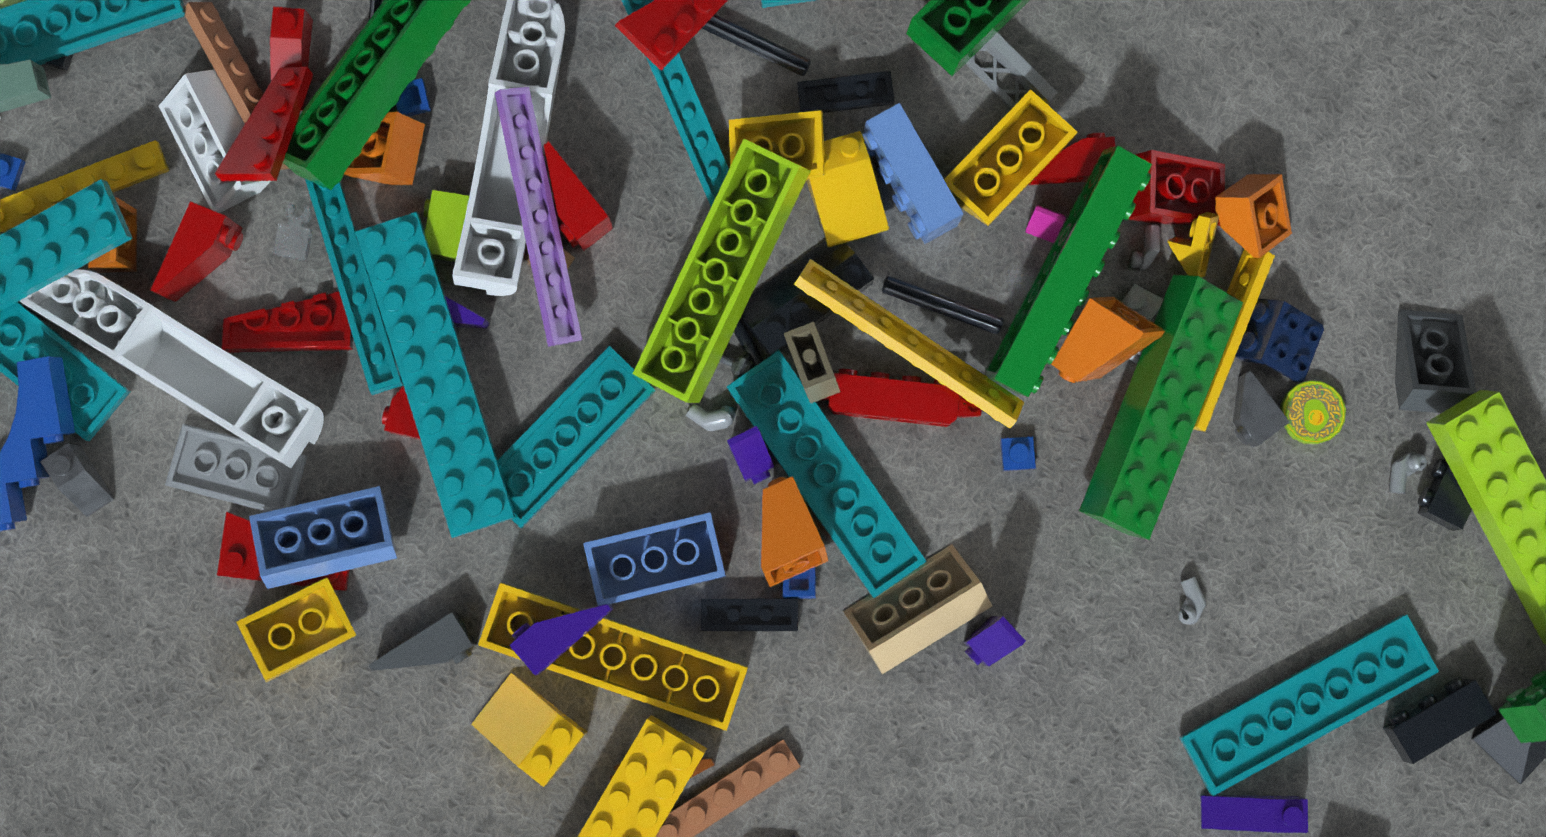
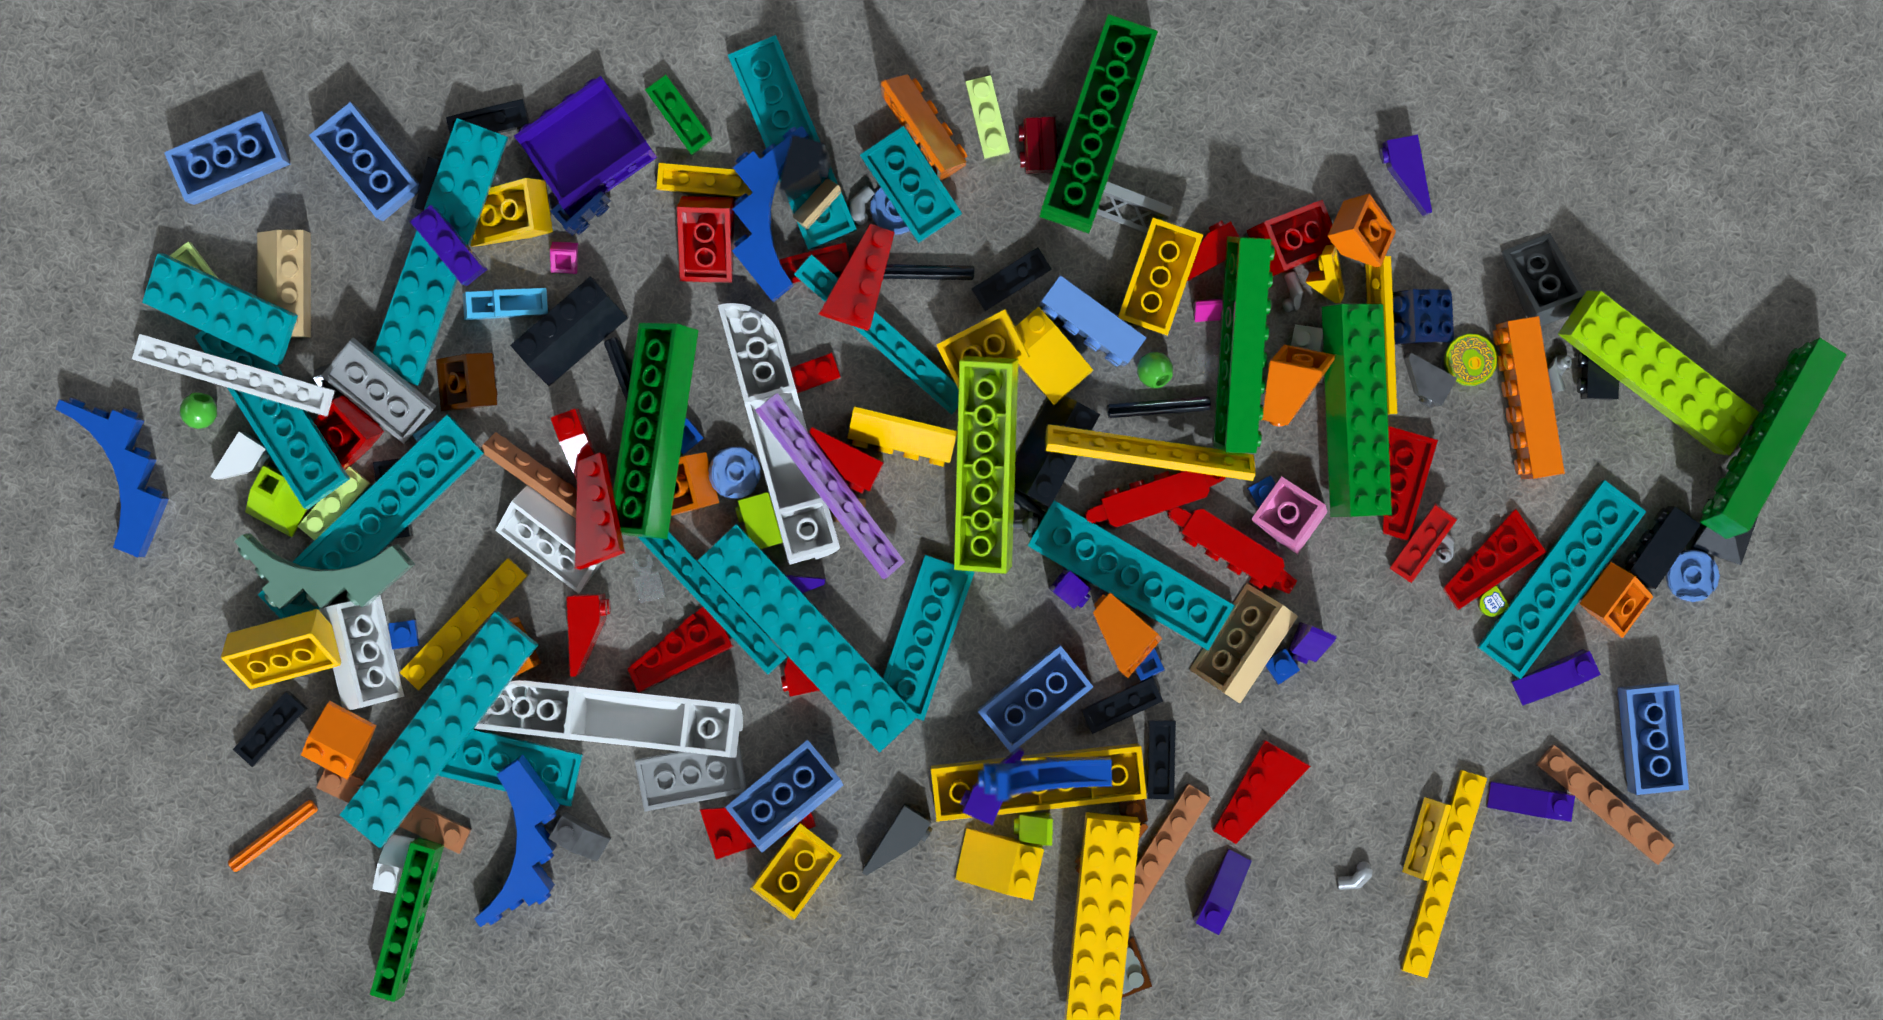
camera: 25 degrees left, 5 degrees up
light grey arm [686,403,735,432] -> none
dark tan brick [784,322,841,404] -> none
none -> medium blue tile [709,446,761,499]
none -> red plate [790,353,841,394]
none -> yellow slope [848,407,958,467]
none -> blue arch [979,757,1112,800]
none -> lime slope [1013,812,1053,846]
none -> reddish brown plate [1118,799,1148,823]
none -> bright green piece [1137,352,1173,388]
none -> black plate [1147,720,1176,800]
none -> red hinge [1168,507,1297,594]
none -> red wing [1213,740,1311,844]
none -> bright pink slope [1252,476,1327,555]
none -> blue plate [1265,648,1300,685]
none -> dark purple slope [1380,135,1432,216]
none -> red wing [1383,426,1438,541]
none -> red plate [1390,503,1457,583]
none -> red wing [1443,509,1546,611]
none -> tile [1478,586,1509,617]
none -> orange brick [1493,316,1565,479]
none -> orange slope [1580,562,1654,638]
none -> medium blue tile [1665,550,1719,602]

